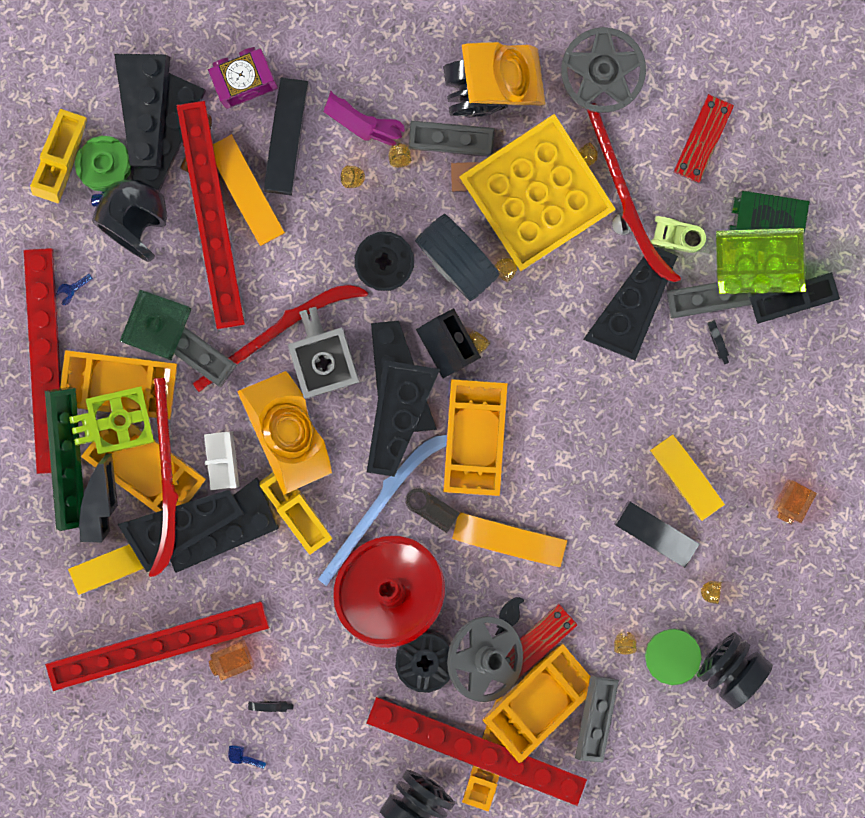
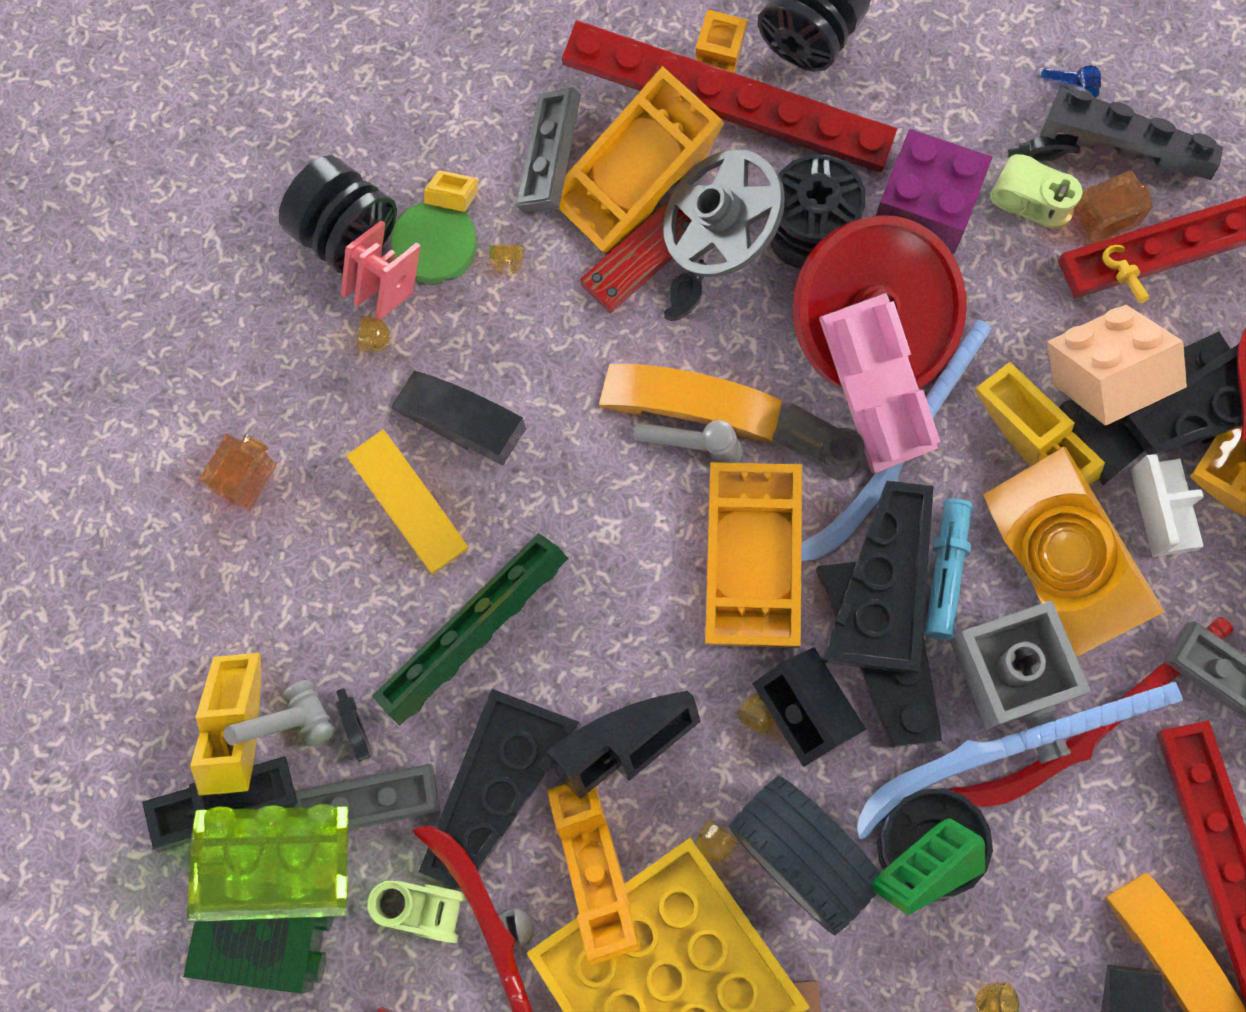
camera: 175 degrees left, 15 degrees down
none -> yellow slope [190,653,261,795]
none -> light grey piece [224,680,336,746]
none -> coral piece [341,221,421,320]
none -> dark green plate [372,533,569,726]
none -> yellow tile [424,170,478,212]
none -> black slope [546,691,701,799]
none -> light orange slope [547,784,640,966]
none -> light grey piece [634,420,742,463]
none -> bright pink brick [819,293,940,473]
none -> light blue piece [857,682,1183,839]
none -> green slope [872,818,985,915]
none -> magenta brick [876,128,993,254]
none -> medium azure pin [923,498,973,640]
none -> yellowish green piece [990,154,1083,229]
none -> black wing [1040,85,1223,180]
none -> light nougat brick [1047,305,1187,425]
none -> yellow hand [1102,245,1149,303]

